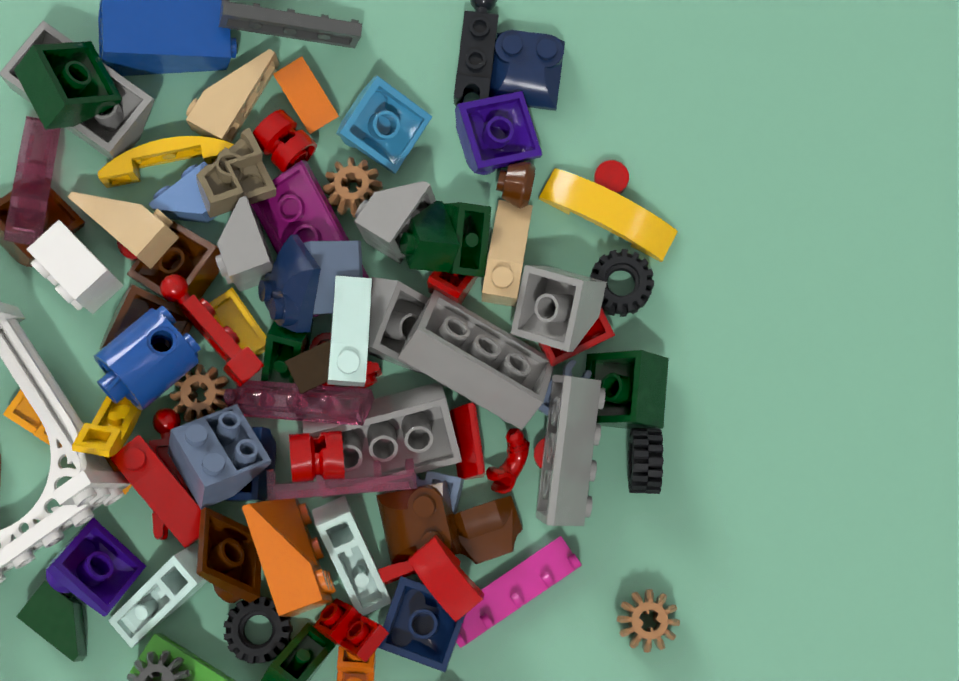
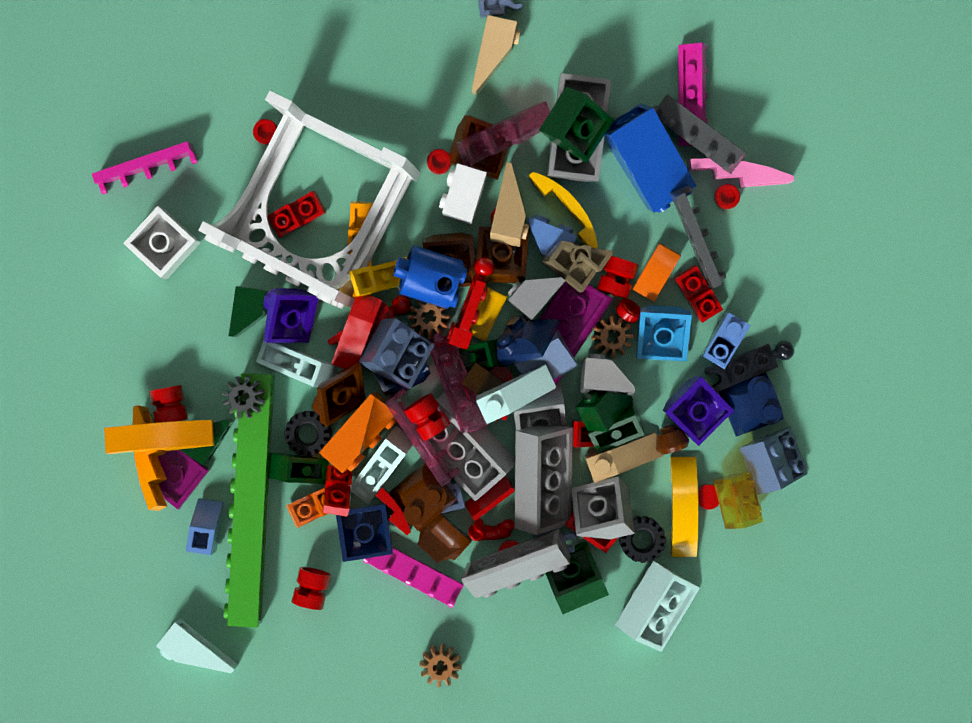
camera: 55 degrees right, 10 degrees up
tan slope [186,49,279,143] -> none
red slope [408,535,484,622] -> none
black tyre [628,428,664,494] -> none
none -> red tile [427,149,452,175]
none -> light aqua slope [615,561,700,652]
none -> red tile [616,299,640,323]
none -> red slope [673,265,723,323]
none -> medium blue slope [702,312,751,369]
none -> clear yellow brick [713,472,764,529]
none -> sand blue slope [740,427,808,495]

